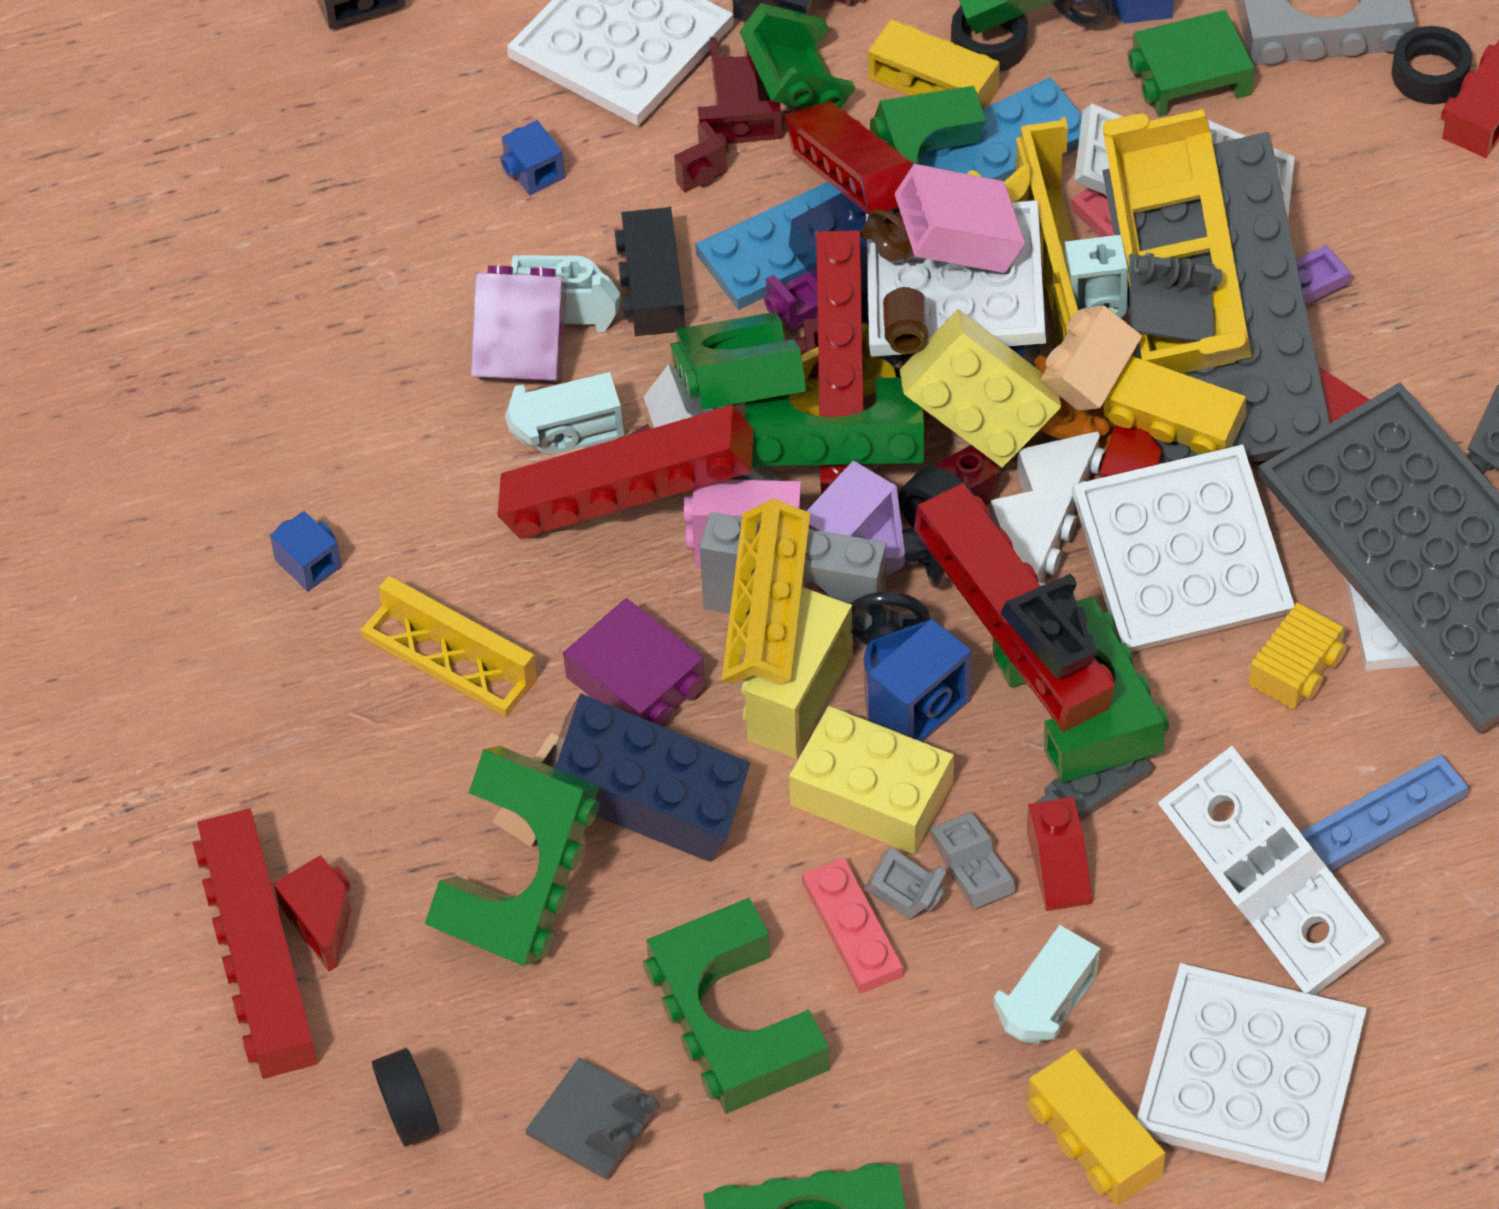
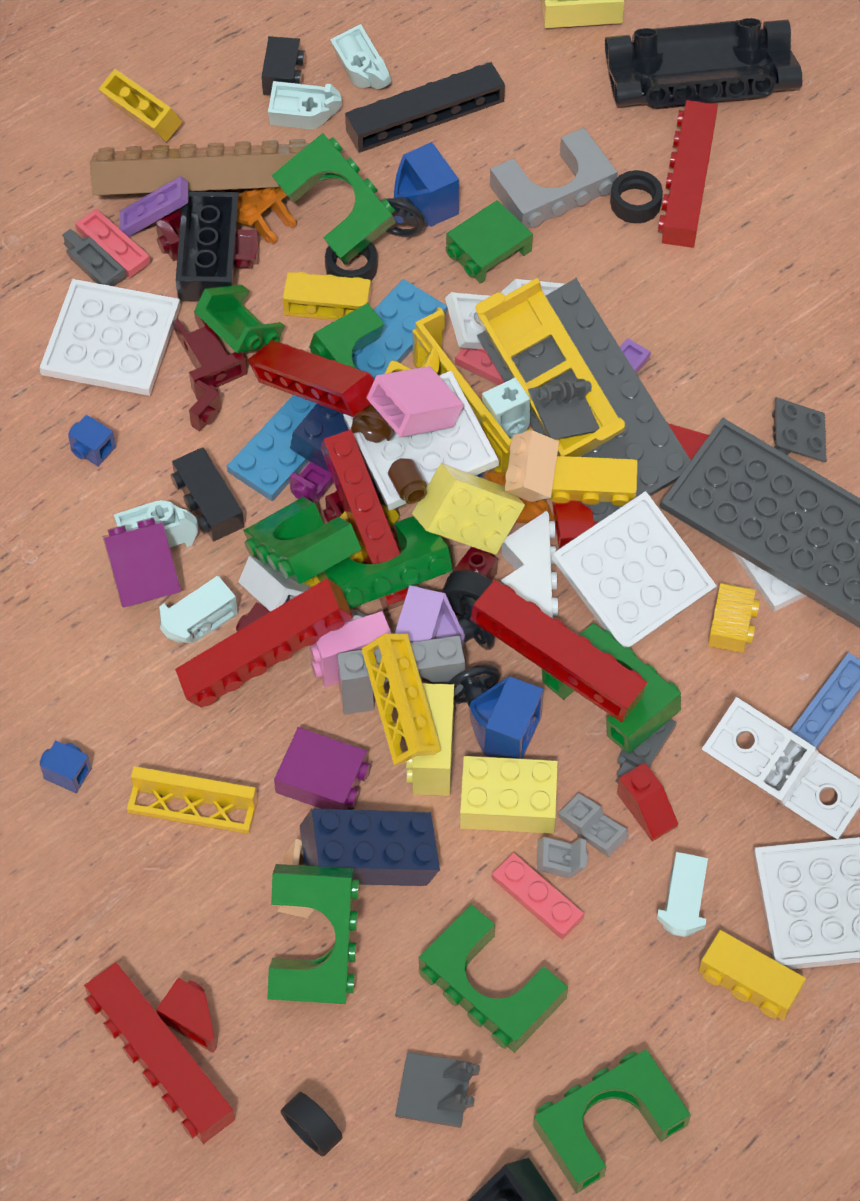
camera: 25 degrees left, 5 degrees up
black wing [1000,574,1097,679] -> none

